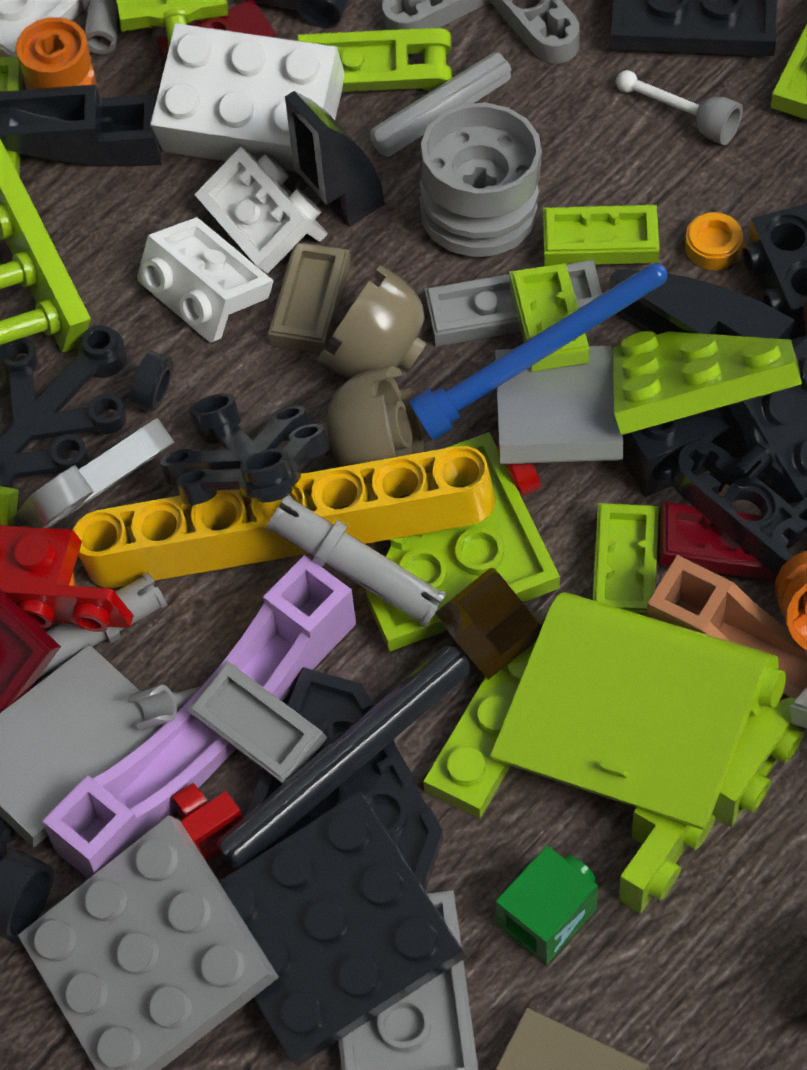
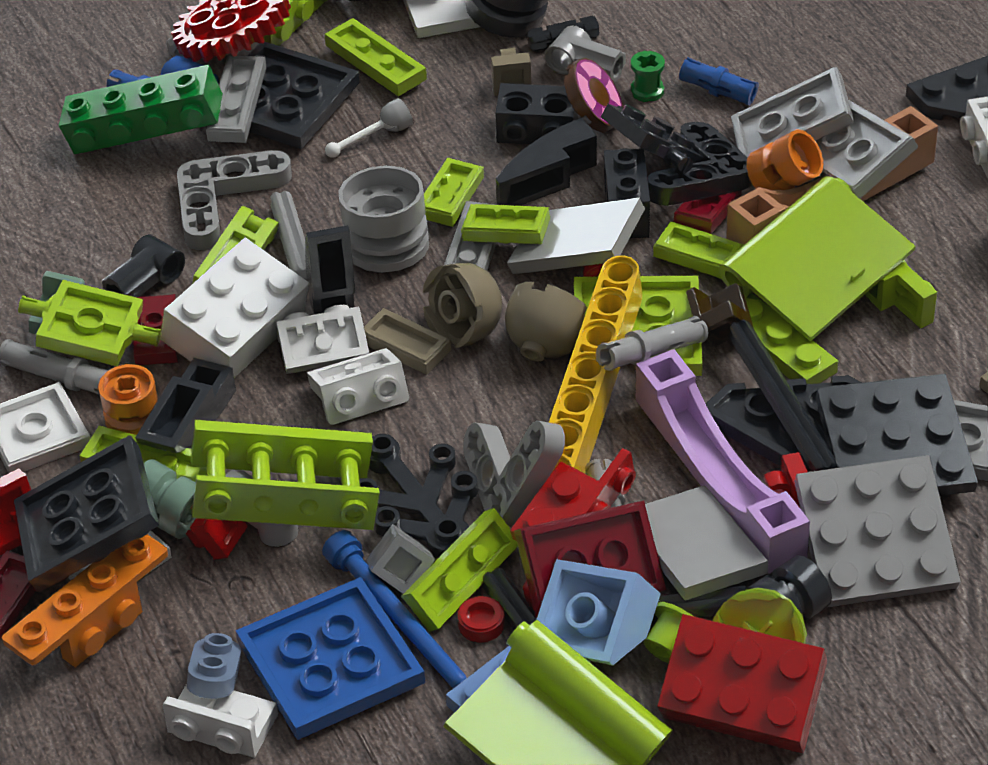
camera: 70 degrees left, 15 degrees down
light grey hand [128,684,201,730] -> none
black tile [130,351,173,412] -> none
black plant [160,393,330,505] -> none
light grey tile [187,660,327,784] -> none
blue piece [409,263,667,441] -> none
green brick [495,845,598,966] -> none
lime plate [613,331,802,435] -> none
light orange tile [685,212,743,270] -> none

